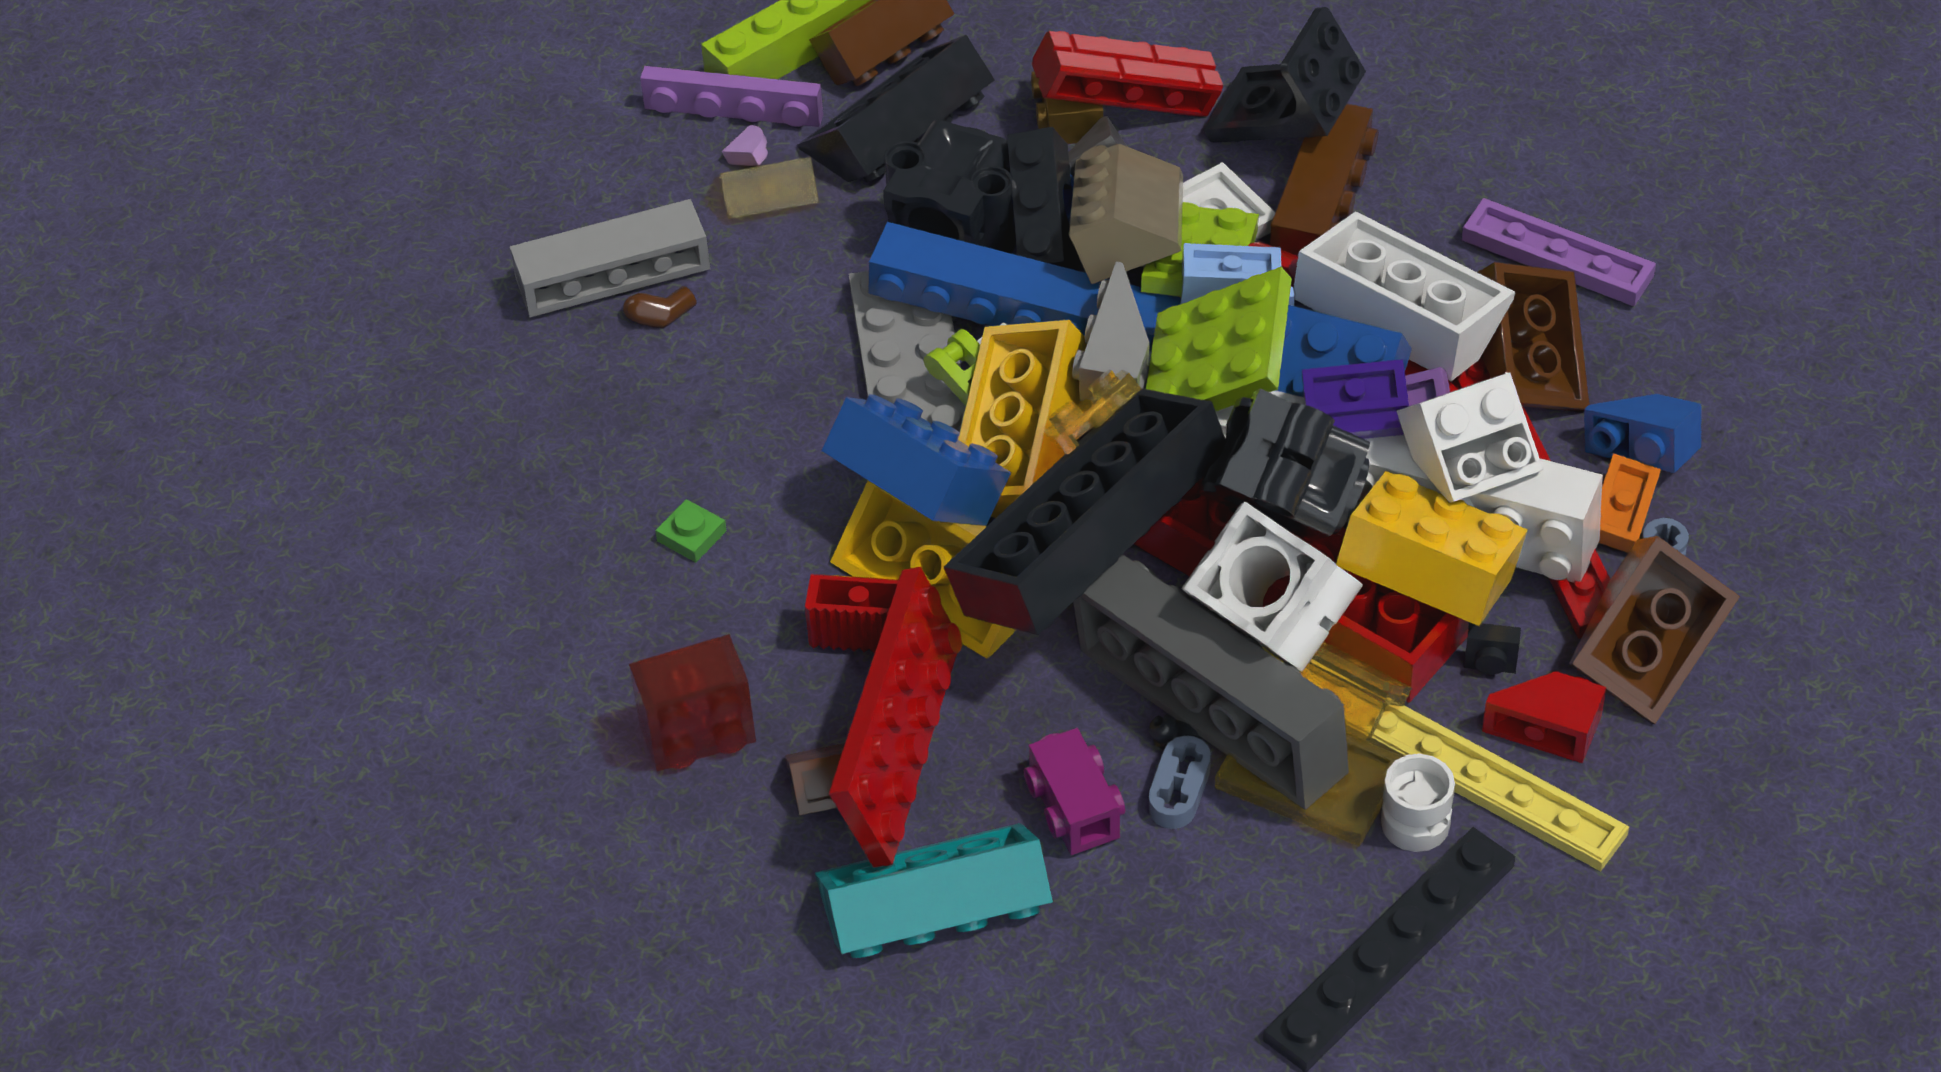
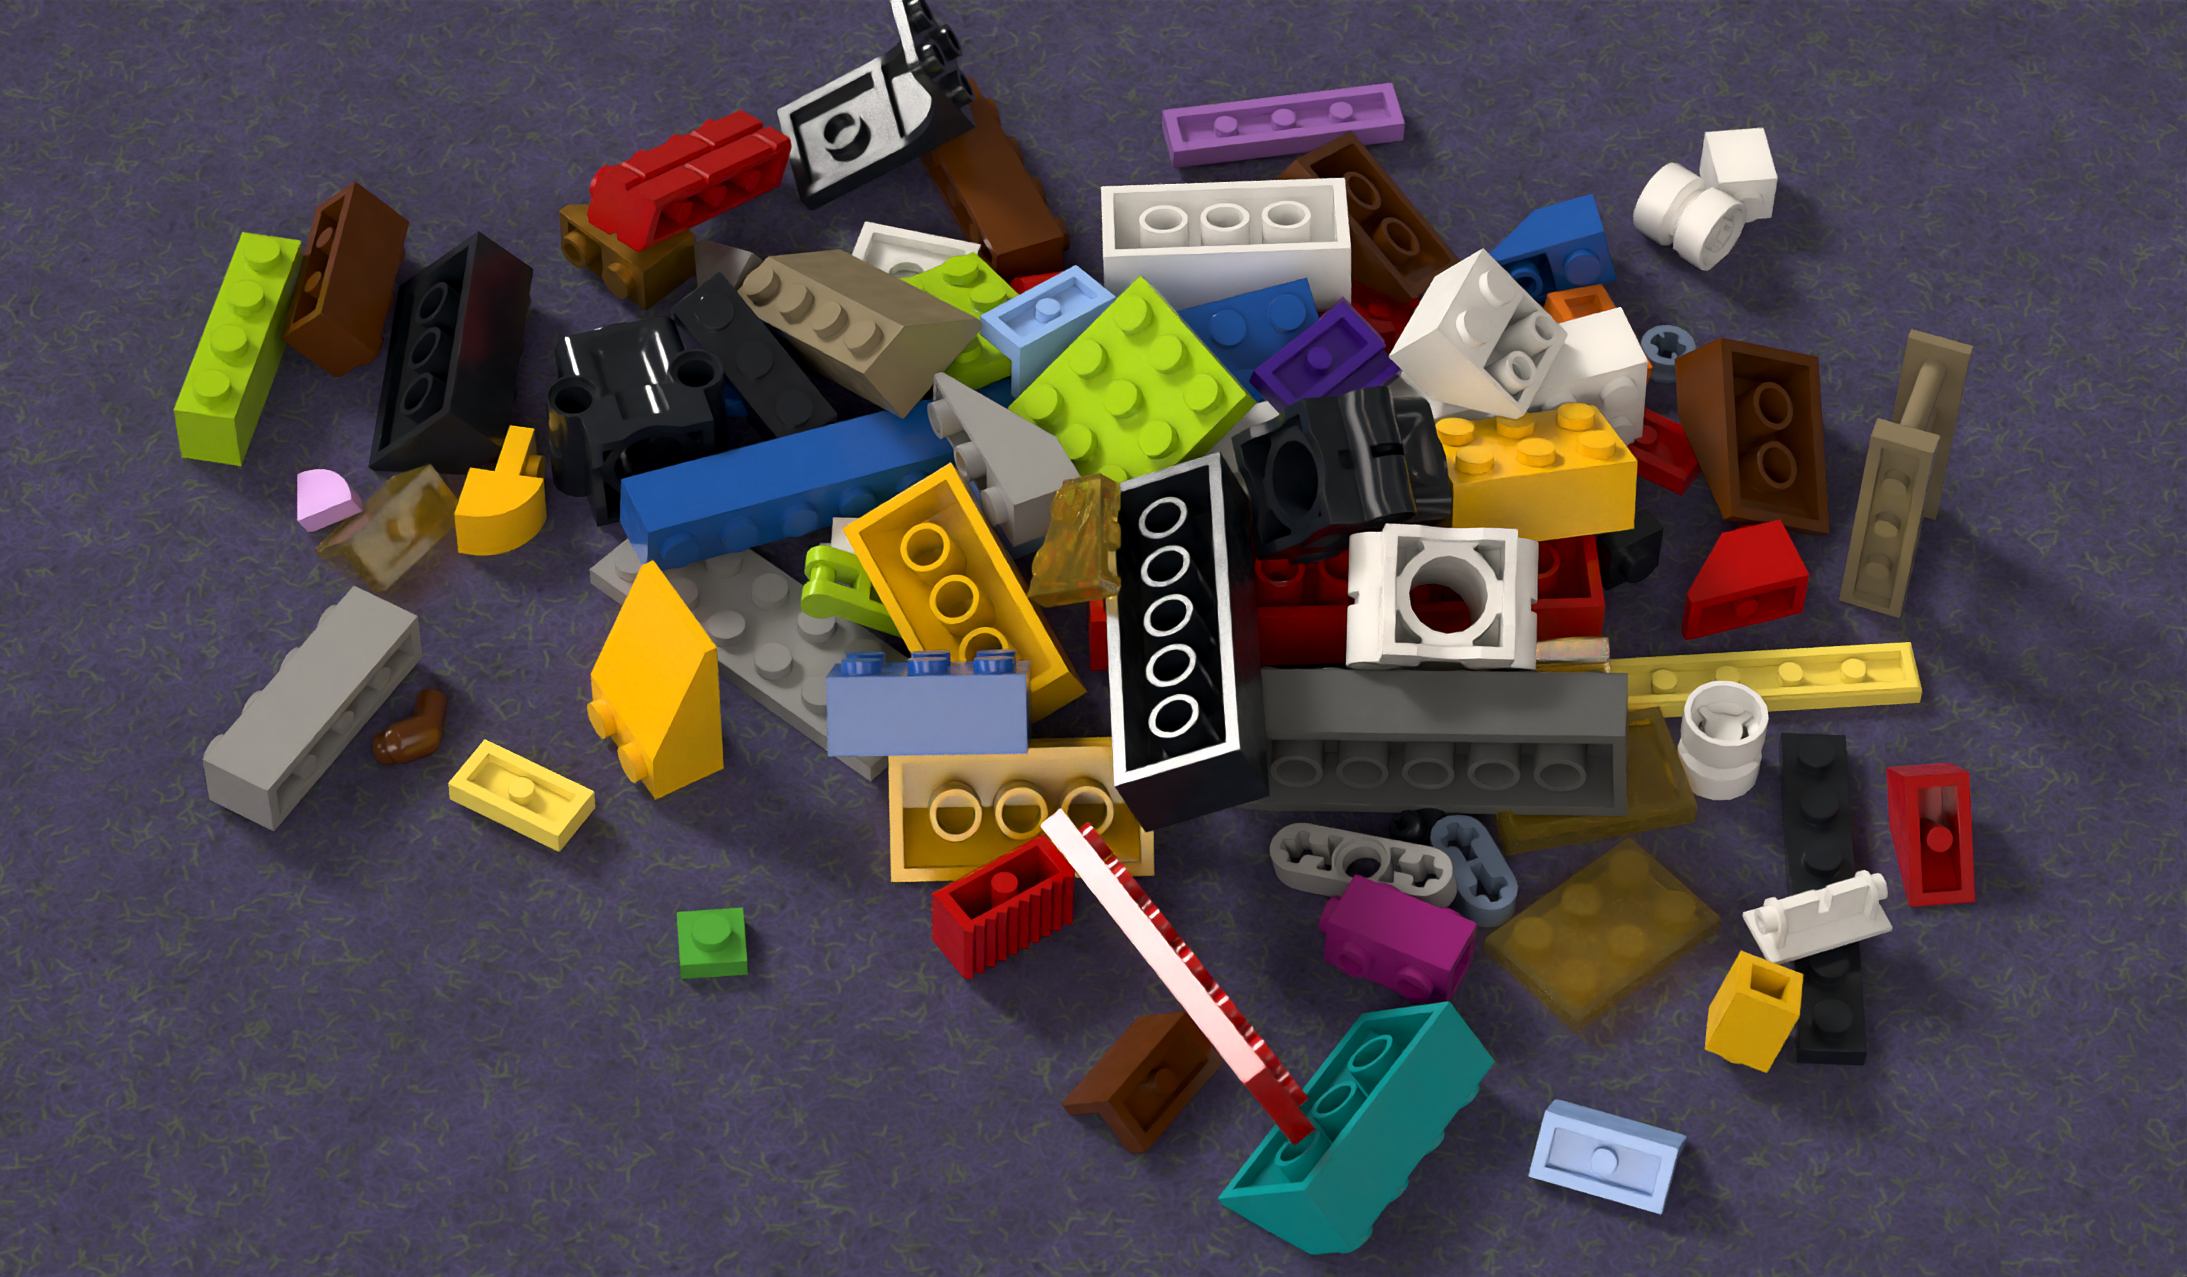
camera: 45 degrees left, 0 degrees up
clear red brick [629,634,756,772] -> none
medium lavender plate [640,66,823,127] -> none
none -> light yellow plate [448,739,596,852]
none -> yellow brick [454,425,547,555]
none -> yellow slope [587,560,724,800]
none -> light grey beam [1270,823,1457,908]
none -> clear yellow plate [1484,837,1721,1034]
none -> light blue panel [1528,1099,1686,1214]
none -> white wheel [1633,162,1747,271]
none -> white brick [1699,128,1778,223]
none -> yellow brick [1705,951,1803,1073]
none -> white hinge [1742,870,1893,965]
none -> dark tan fence [1839,329,1973,618]
none -> red slope [1886,763,1975,907]

